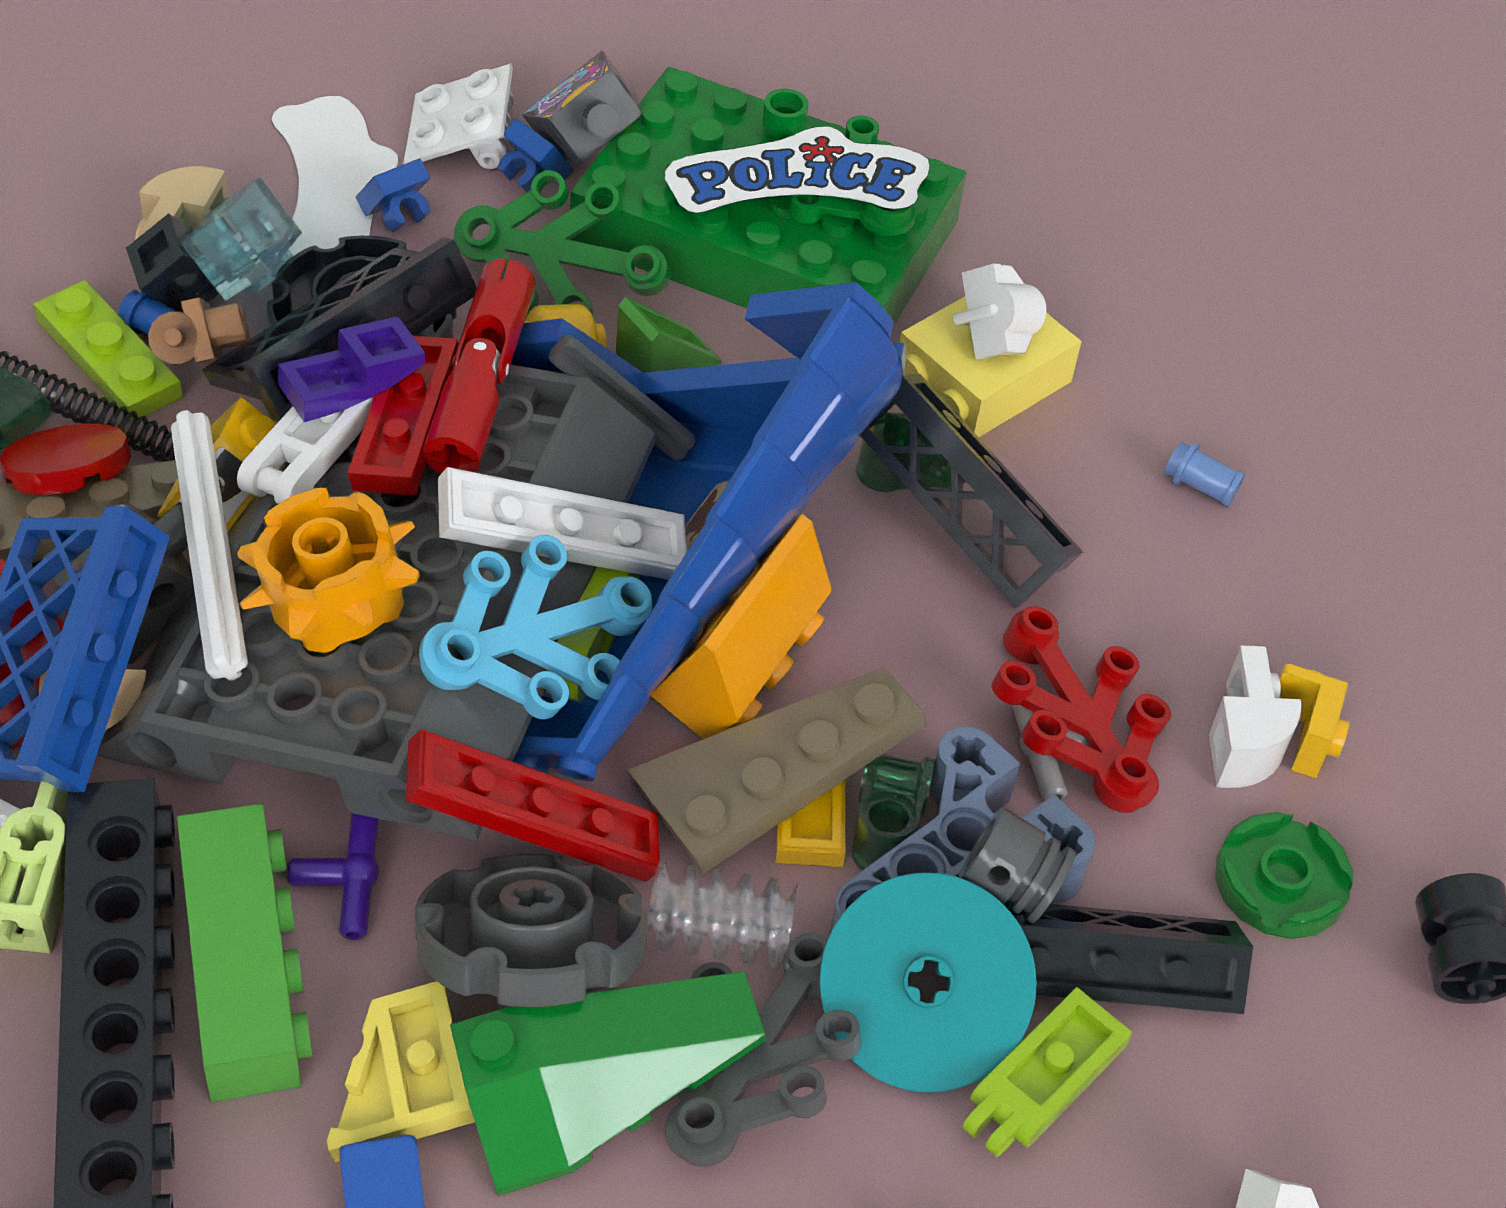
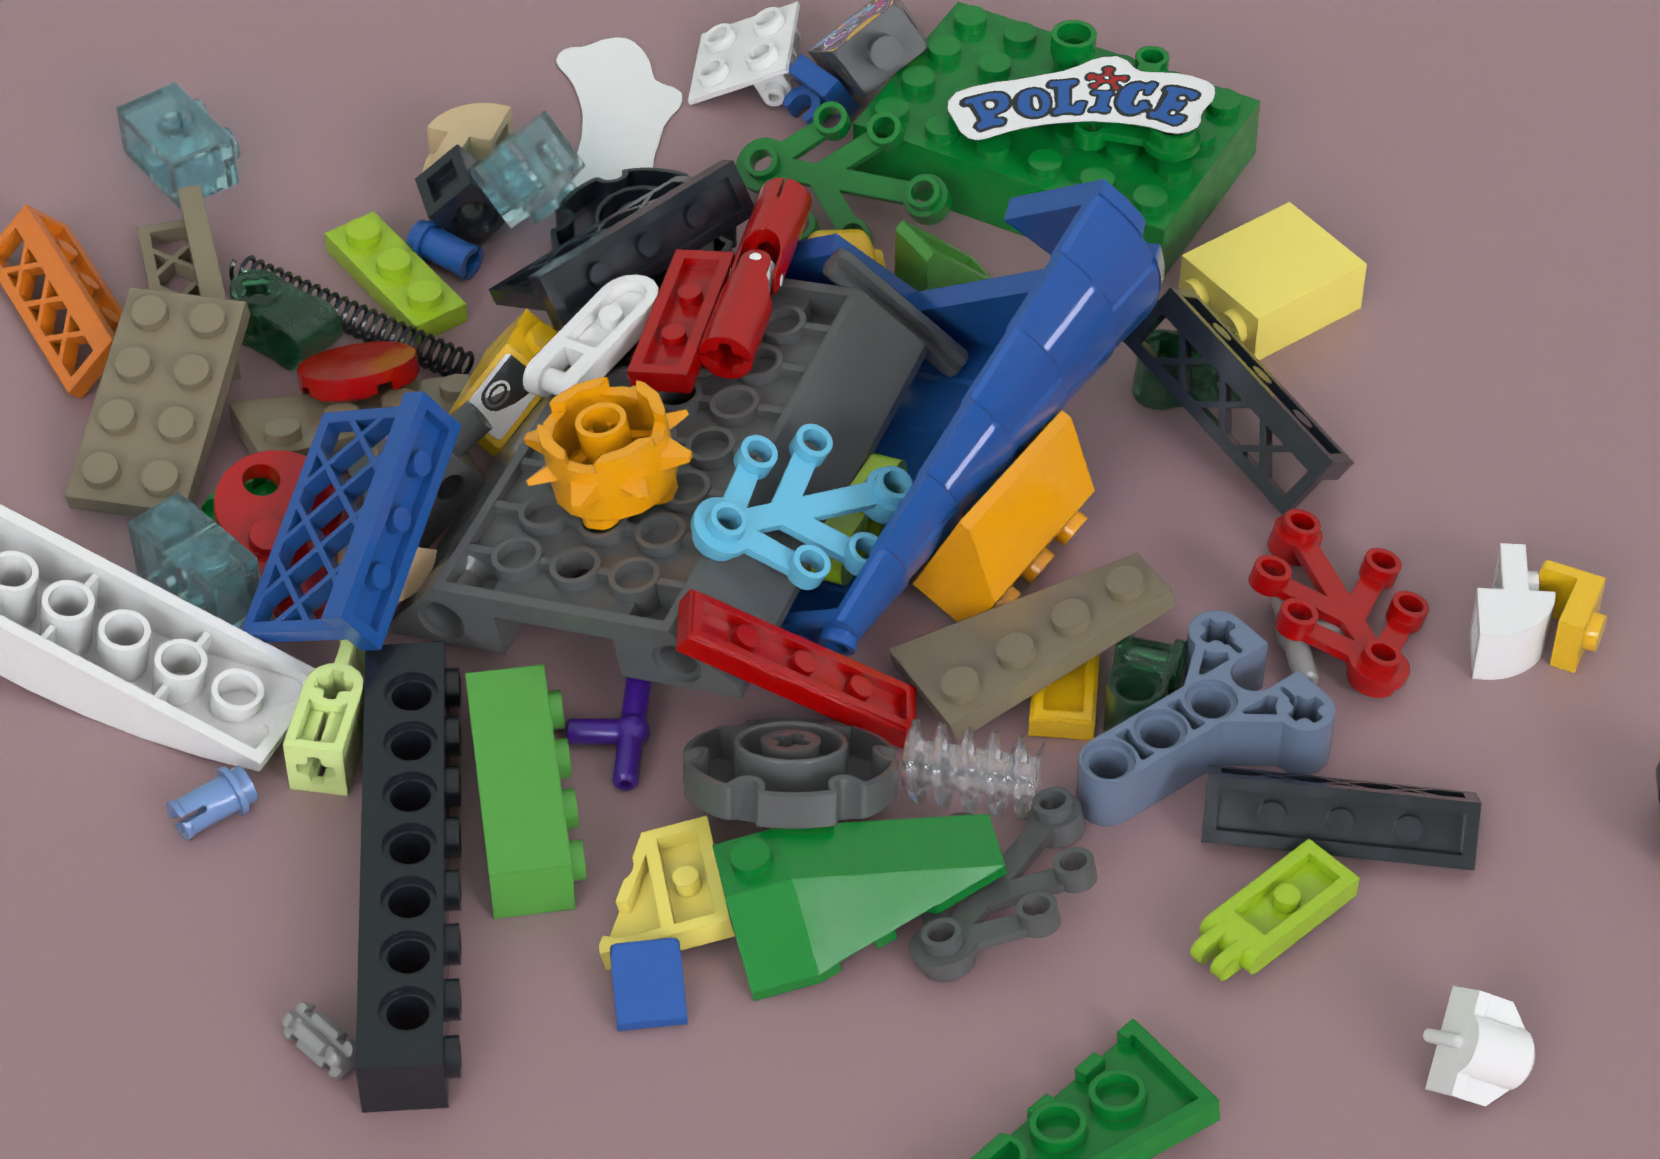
camera: 10 degrees right, 5 degrees down
medium nougat hips [148,298,251,365] -> none
white axle [171,410,248,681] -> none
dark purple slope [278,316,425,422] -> none
blue tile [355,159,431,232] -> none
white tile [438,467,687,580] -> none
teal piece [819,873,1037,1092] -> none
white piece [953,263,1046,360] -> none
dark grey piece [959,807,1076,923] -> none
medium blue pin [1164,441,1246,507] -> none
green tile [1215,812,1353,939] -> none

